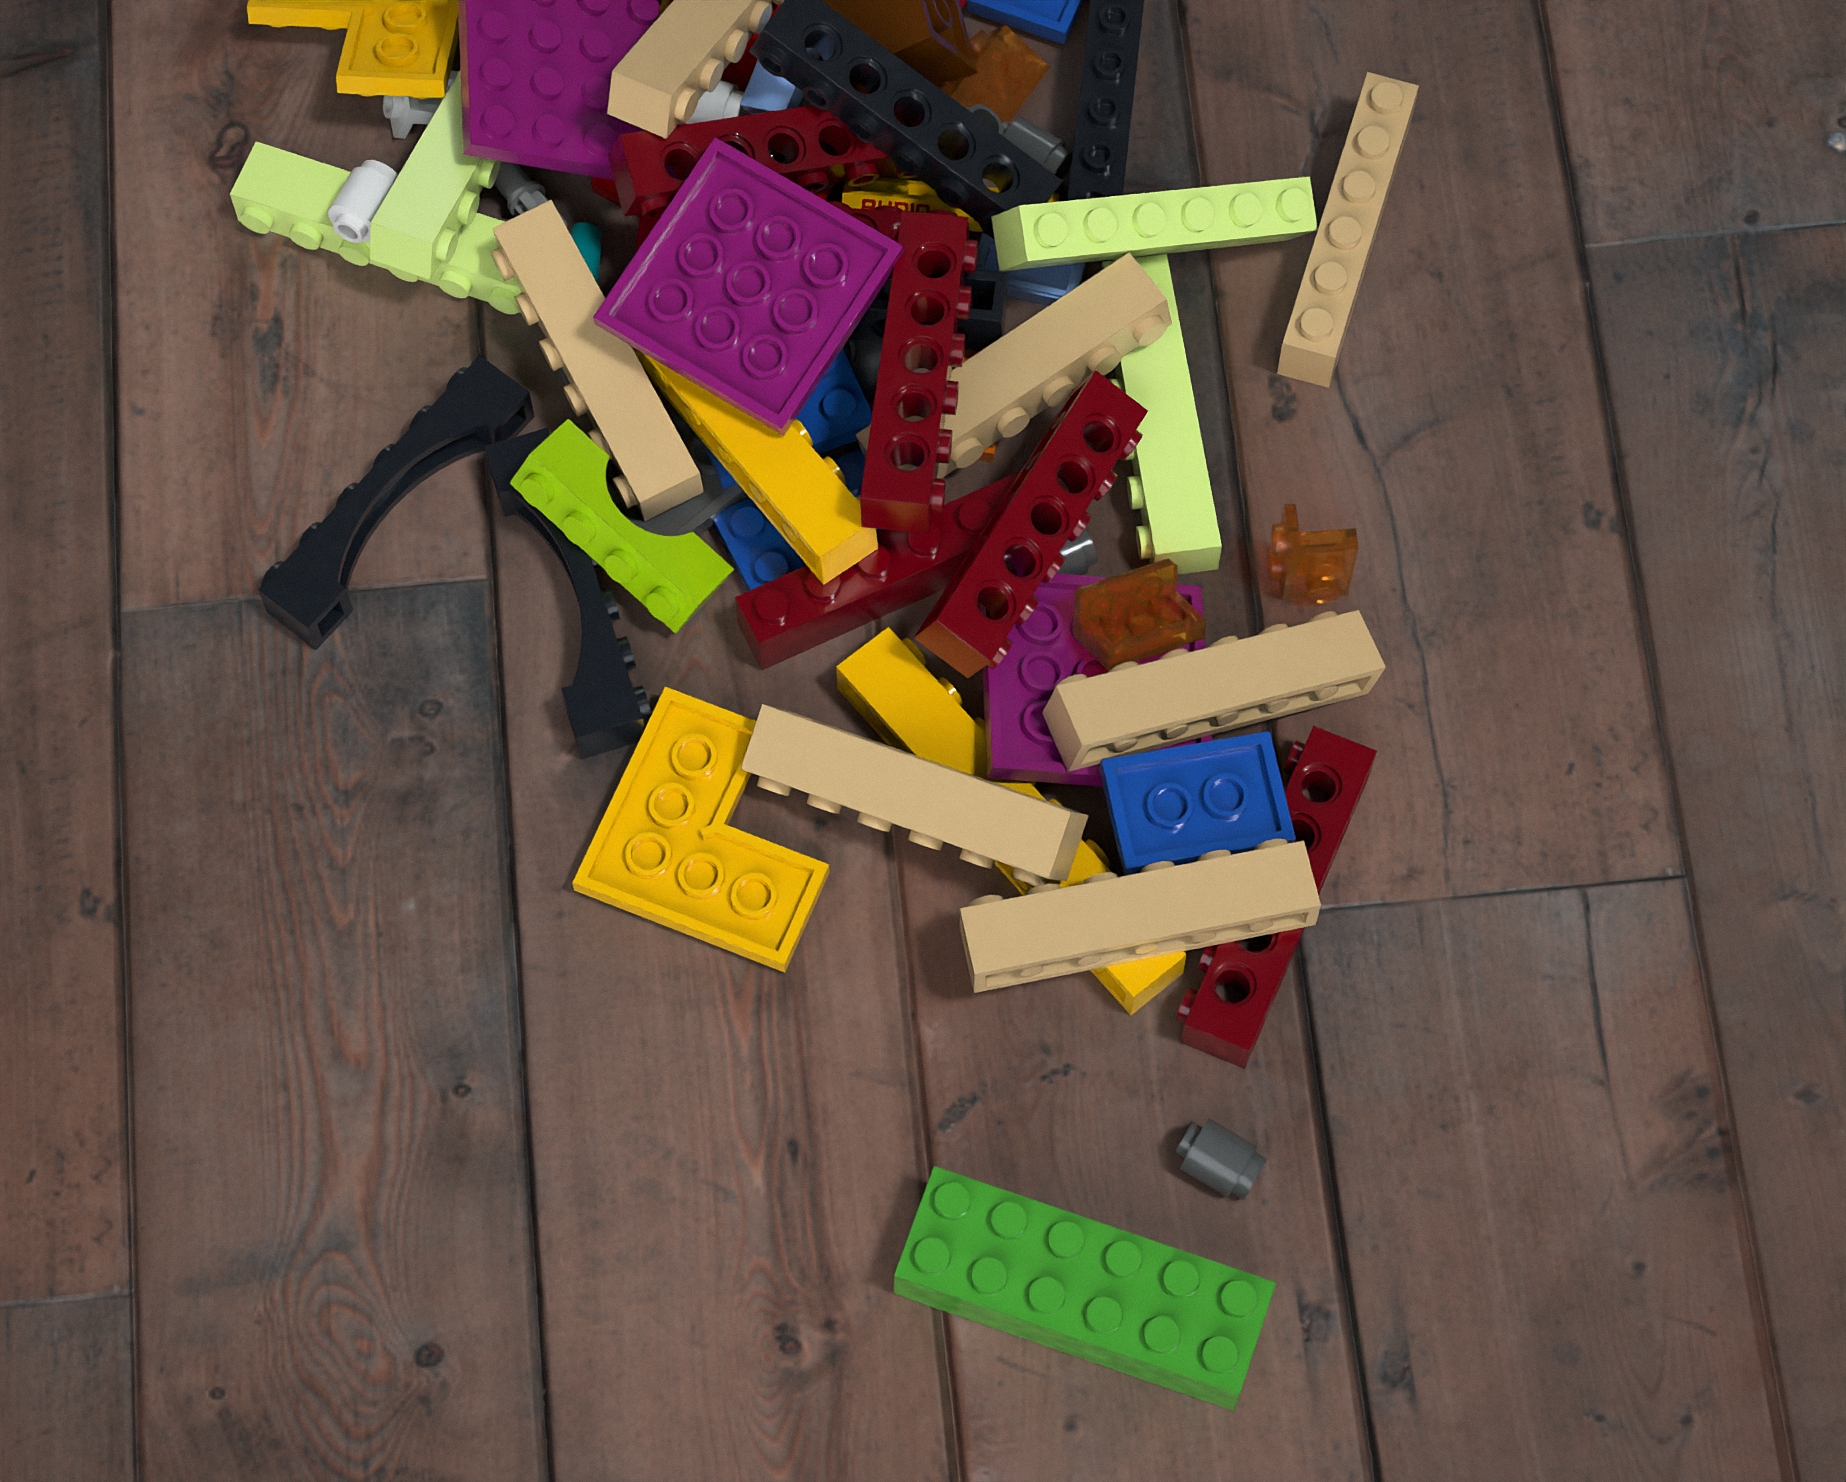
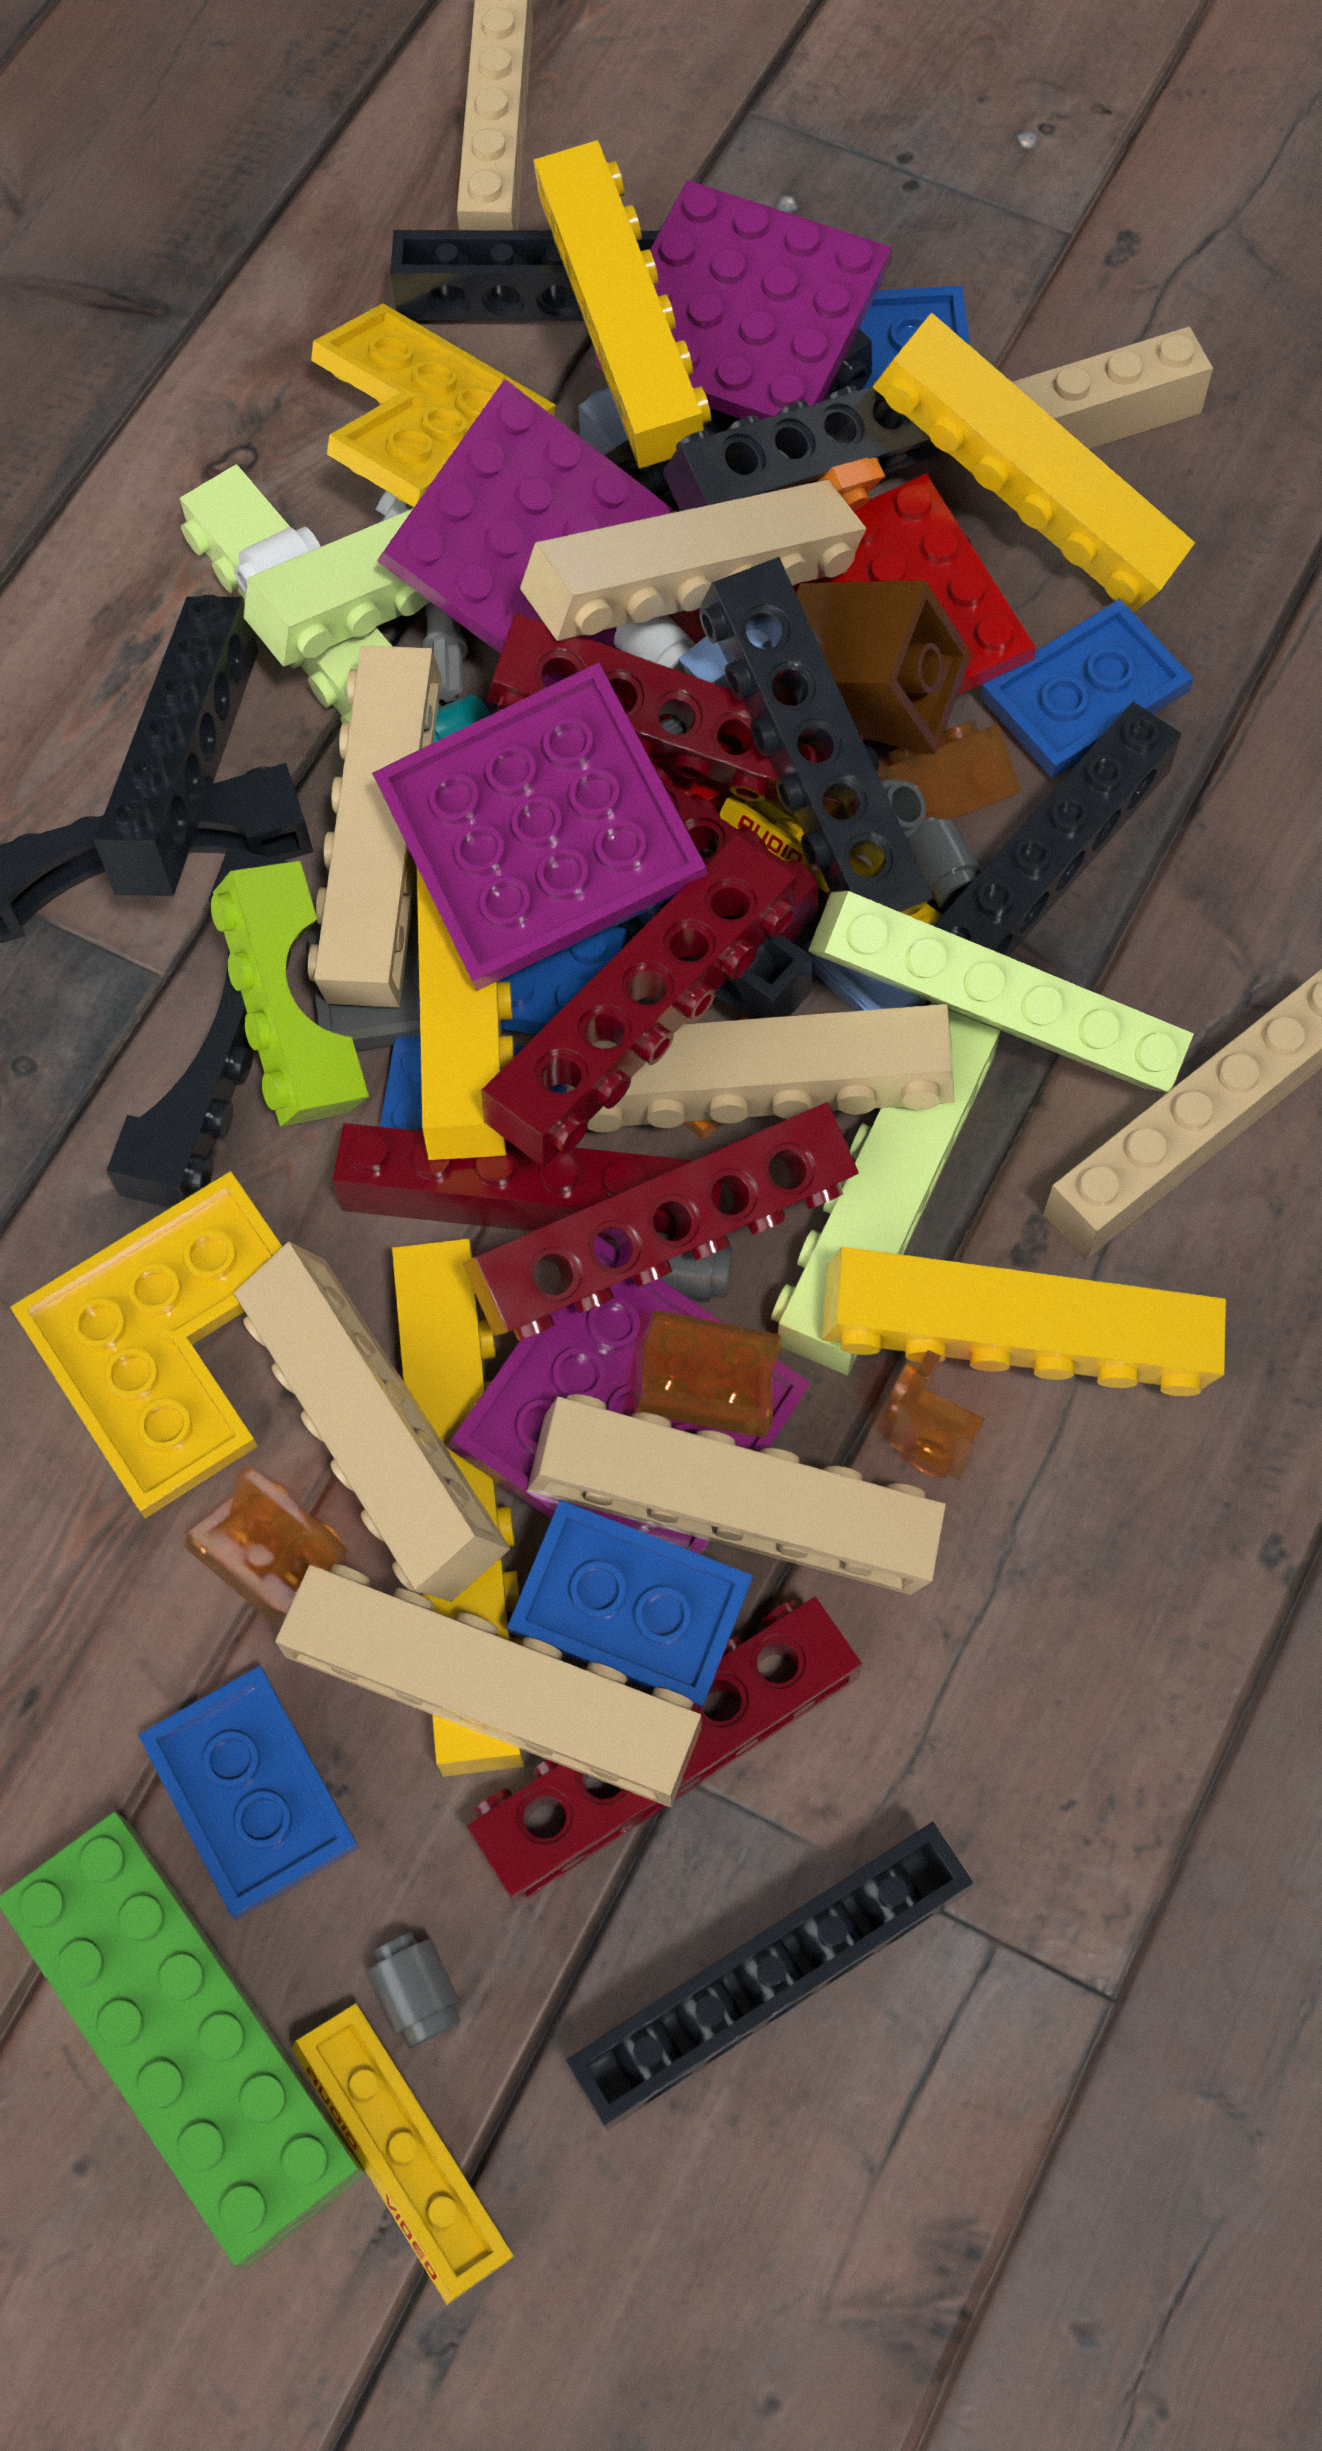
camera: 35 degrees right, 0 degrees up
none -> black brick [94,595,258,896]
none -> blue plate [138,1665,360,1921]
none -> clear orange bracket [184,1467,347,1629]
none -> yellow plate [291,2003,513,2305]
none -> black brick [566,1821,974,2131]
none -> yellow brick [821,1246,1226,1396]

